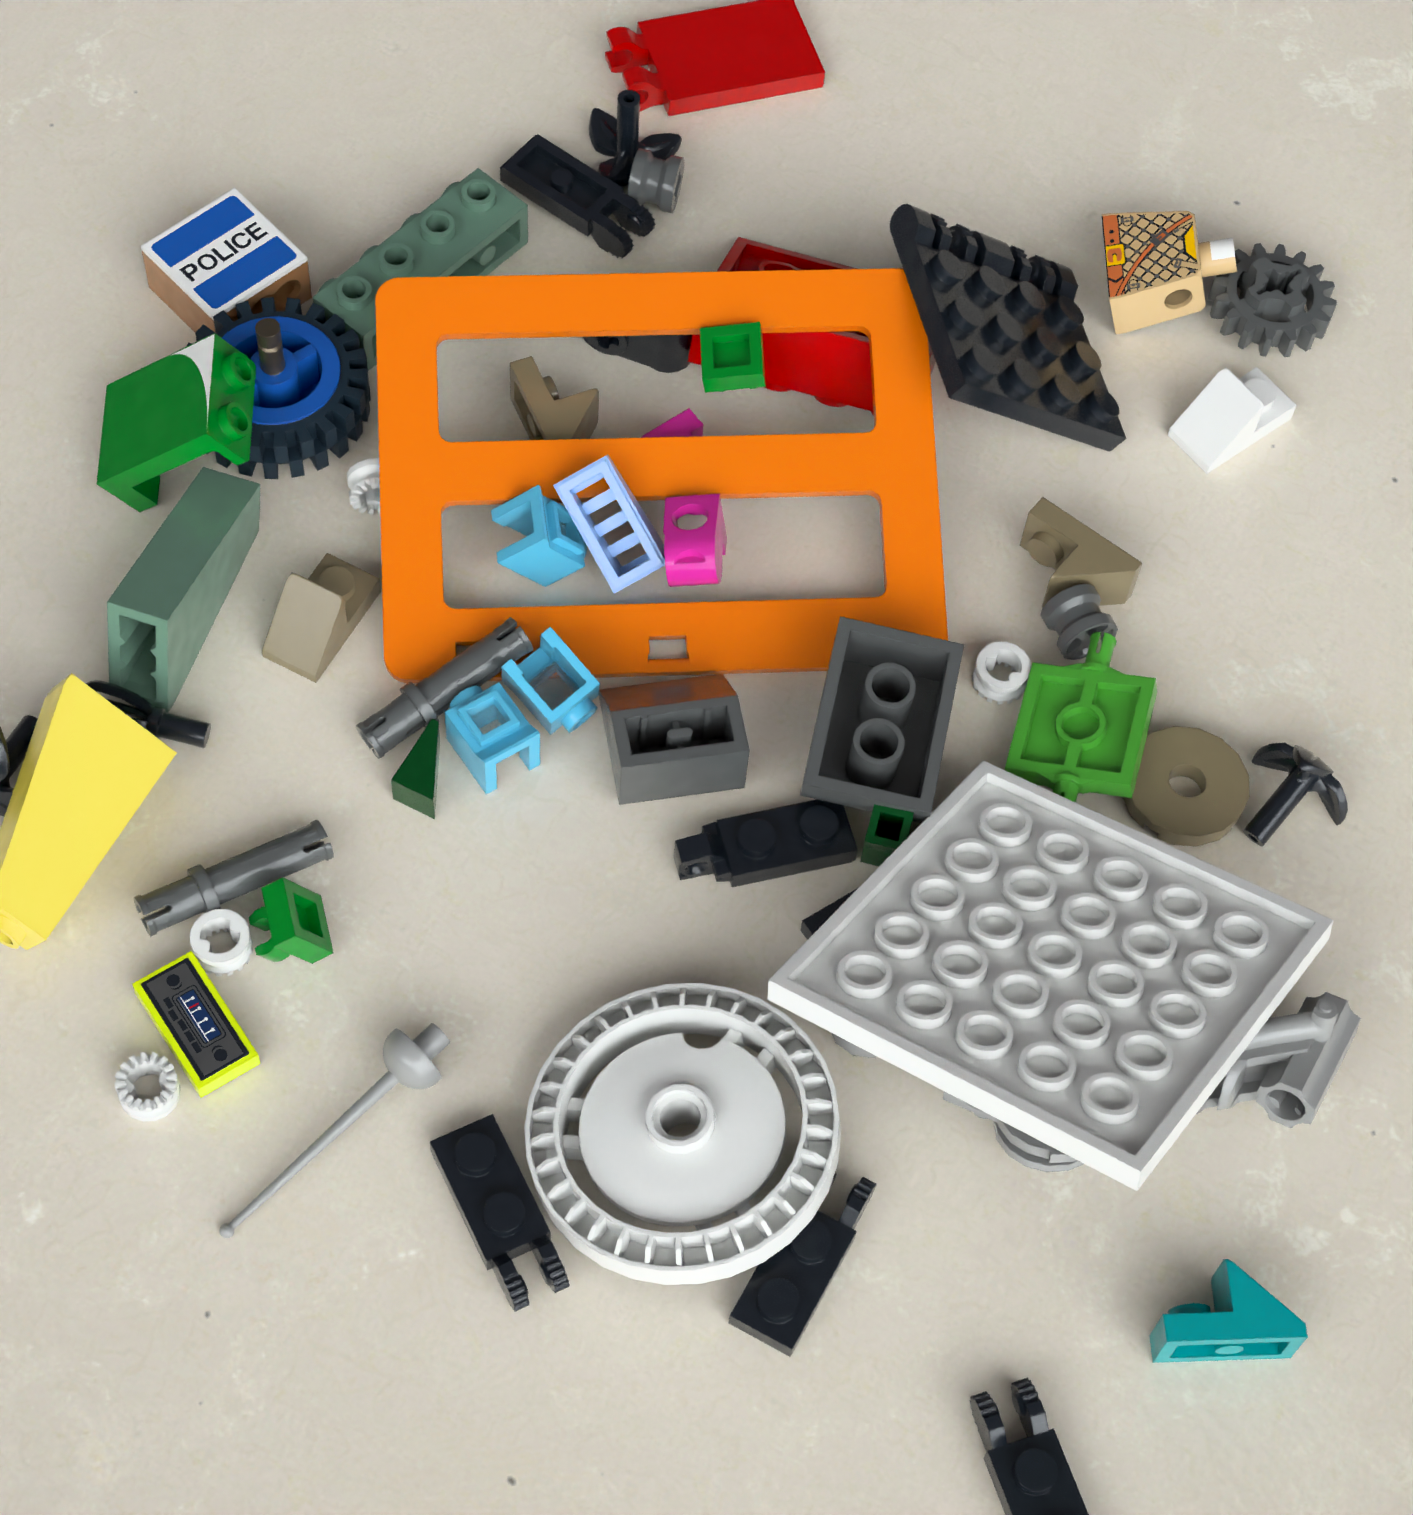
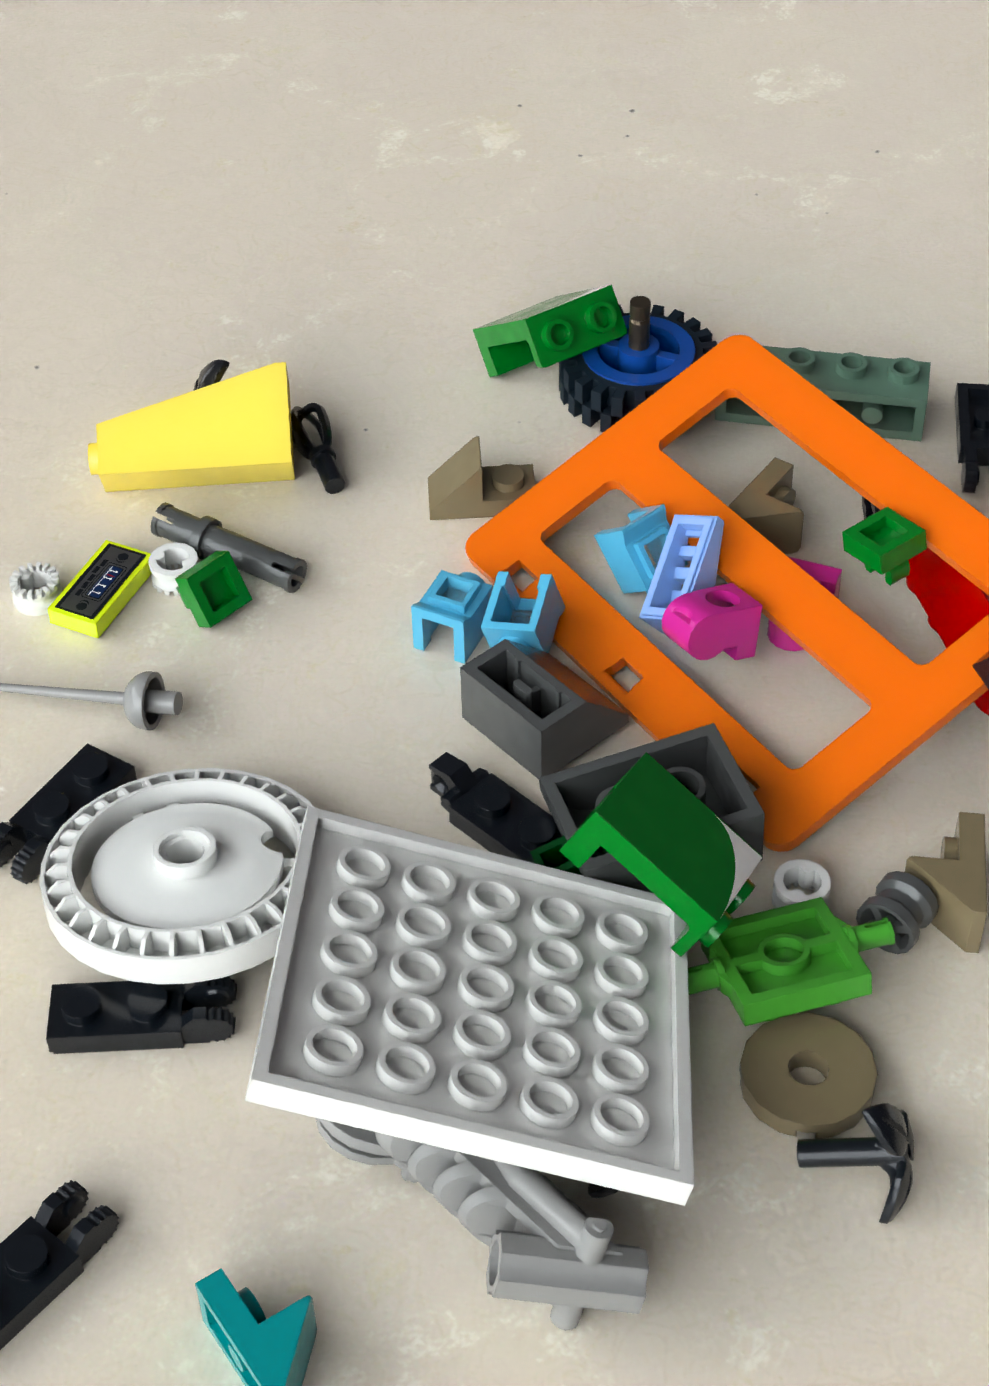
camera: 65 degrees right, 15 degrees down
sand green slope [107,467,260,713] -> none
piece [141,188,312,332] -> none
dark grey pin [356,617,533,759] -> none
dark green piece [391,719,440,819] -> none
none -> green panel [559,752,762,957]

